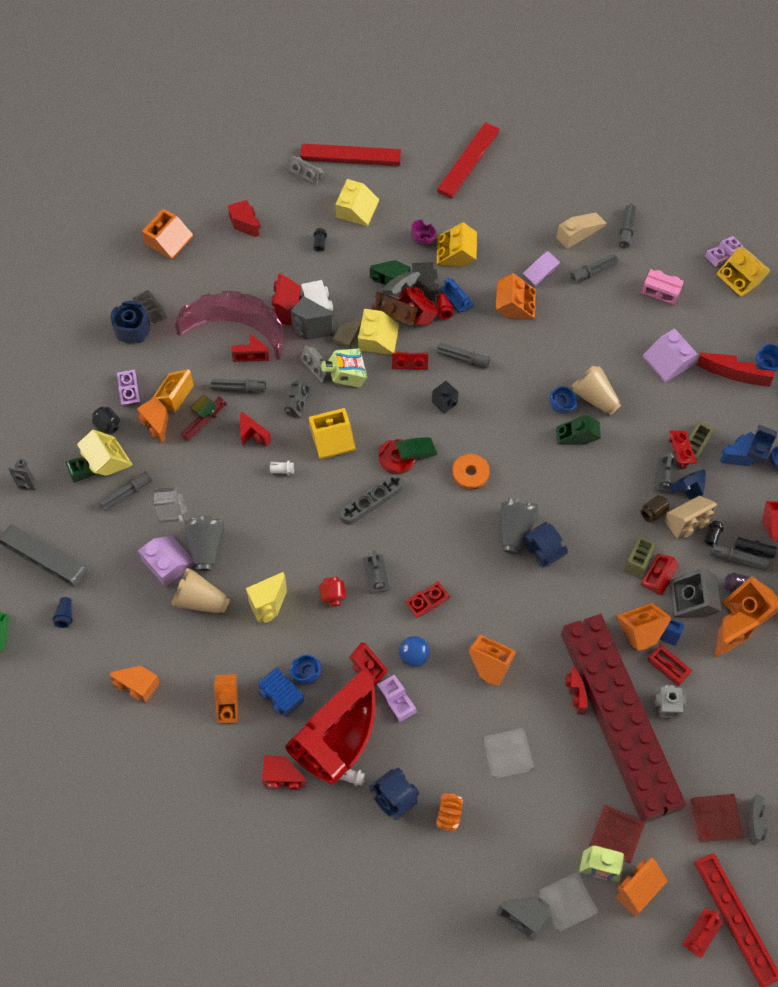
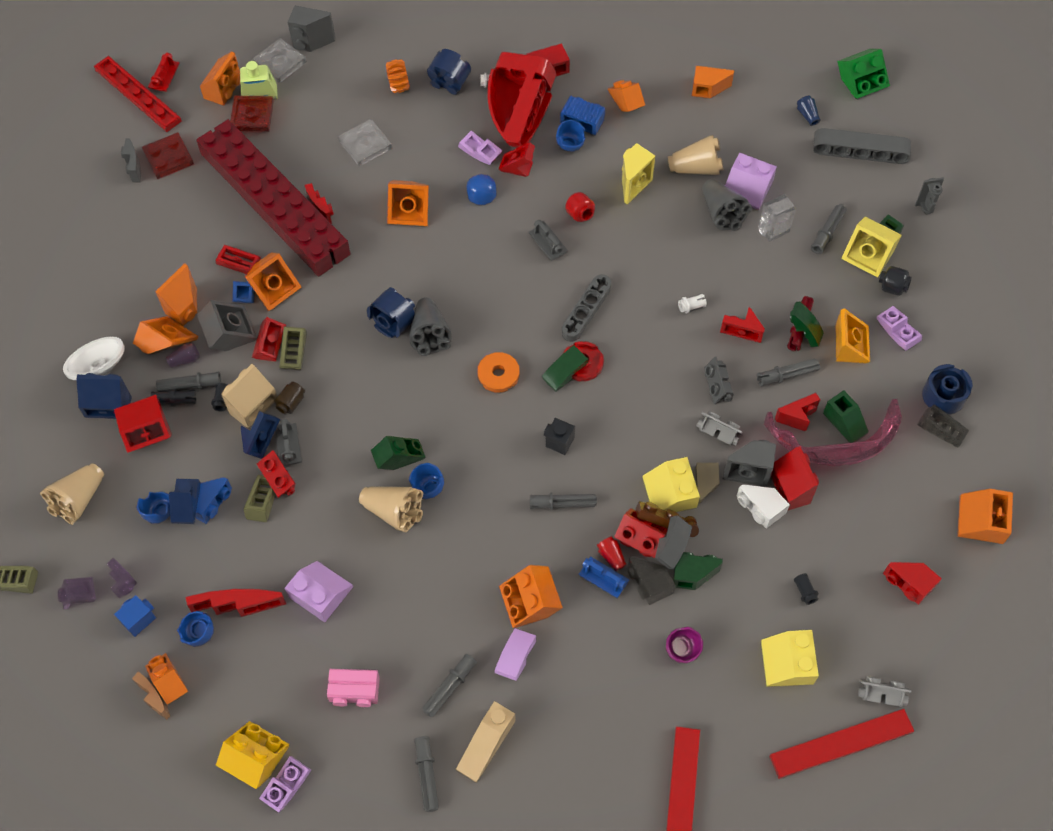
camera: 160 degrees right, 0 degrees up
orange slope [137,396,169,443] -> none
yellow slope [309,408,356,460] -> none
yellowish green torso [321,349,367,388] -> none
red hinge [392,351,429,370] -> none
red slope [405,581,451,618] -> none
yellow slope [436,222,477,267] -> none
light grey brick [654,685,686,718] -> none
none -> dark green slope [823,390,869,445]

